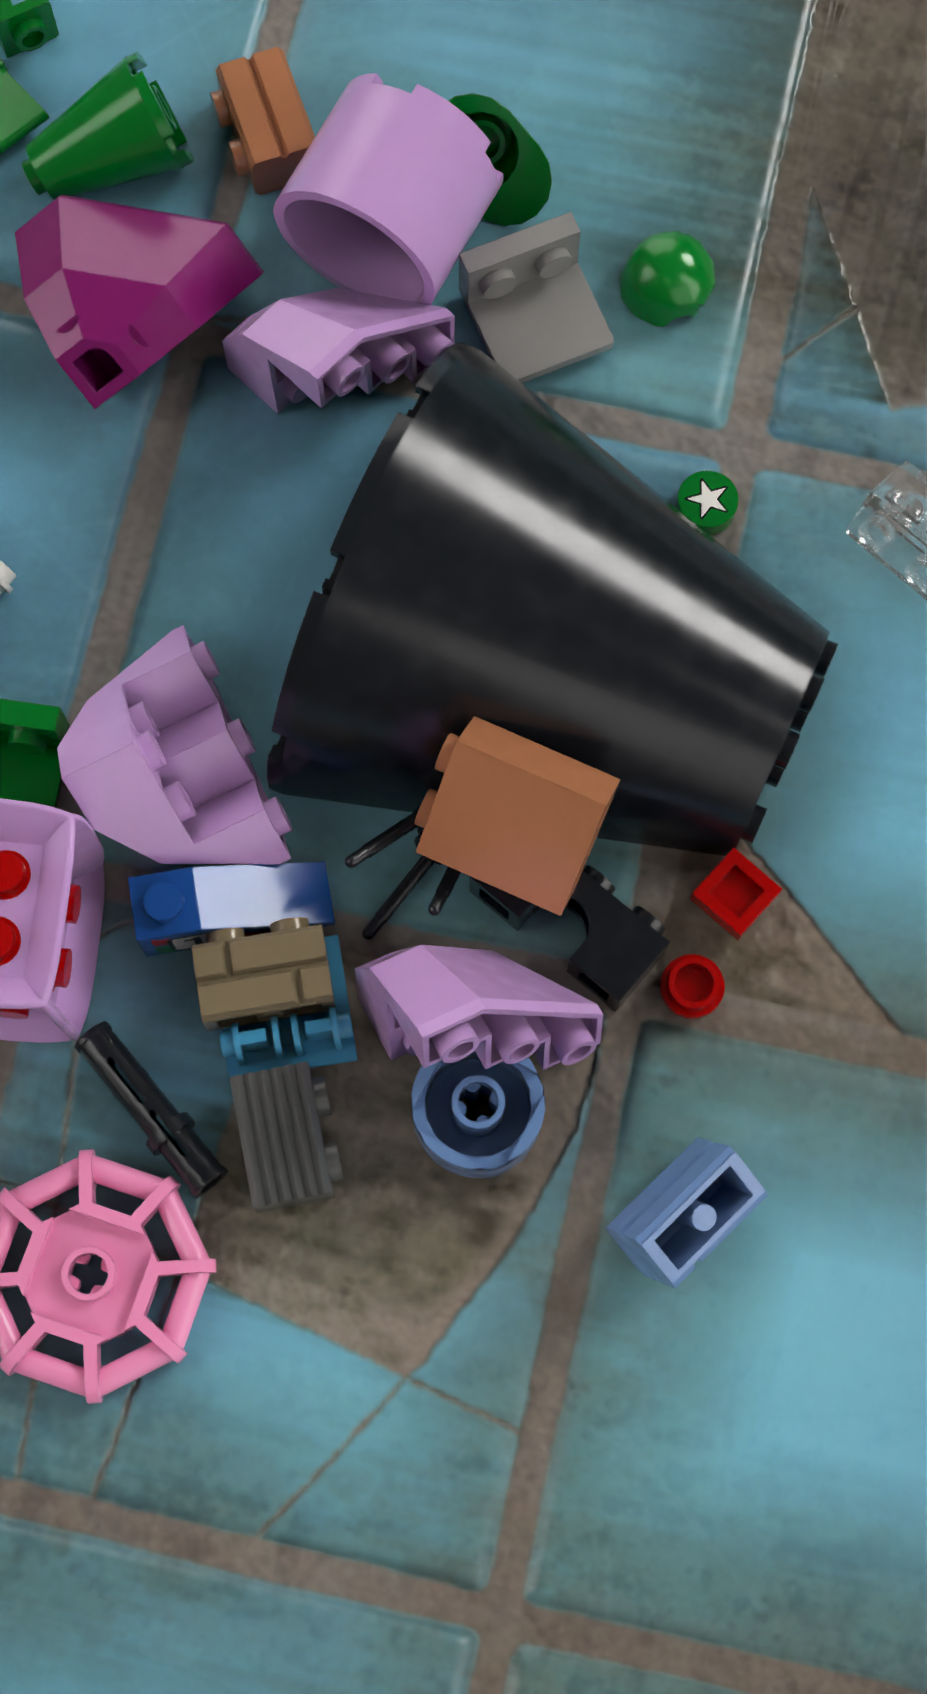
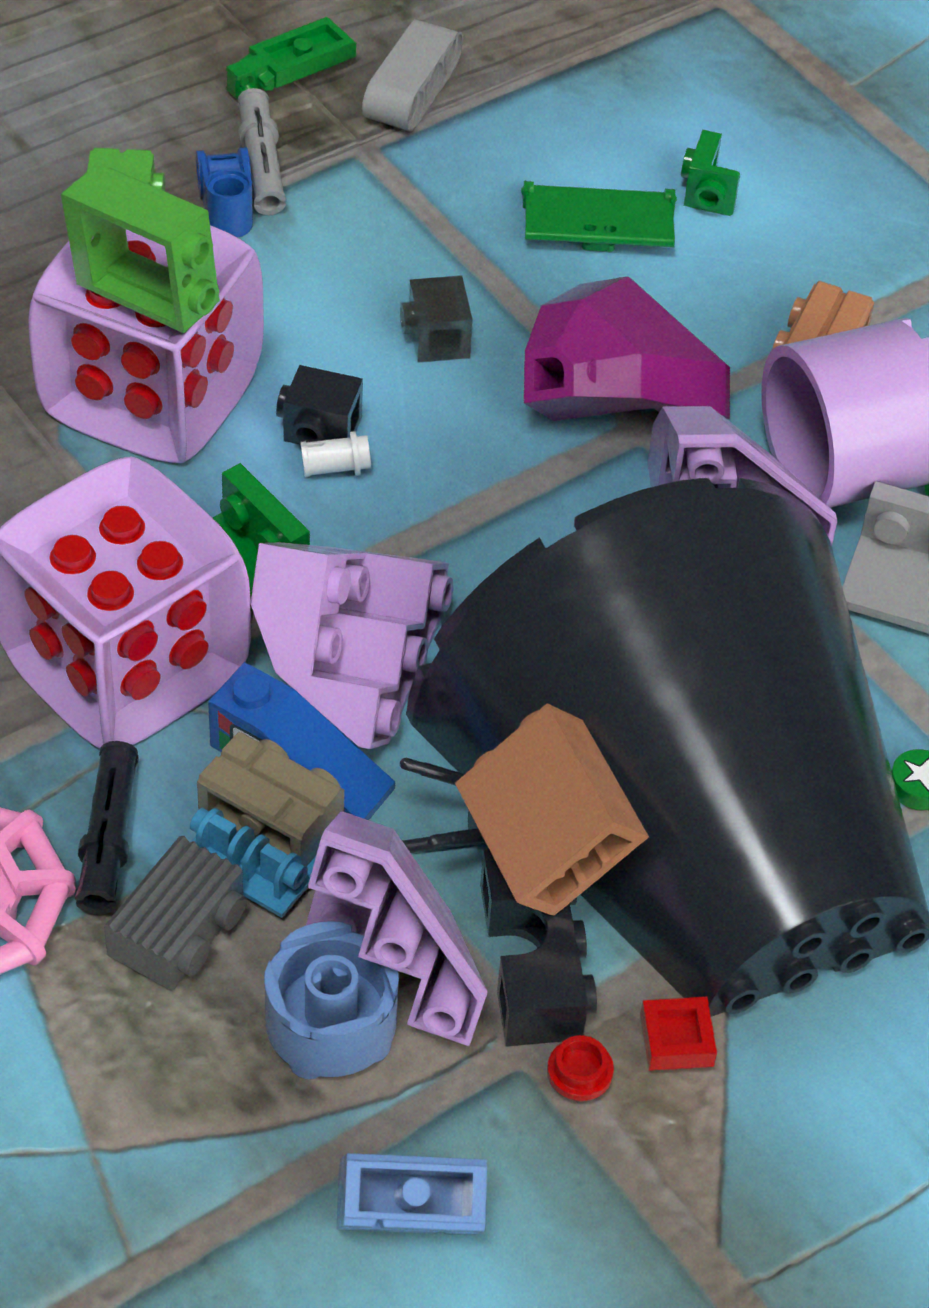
camera: 40 degrees right, 25 degrees down
green cone [21,51,194,200] -> none

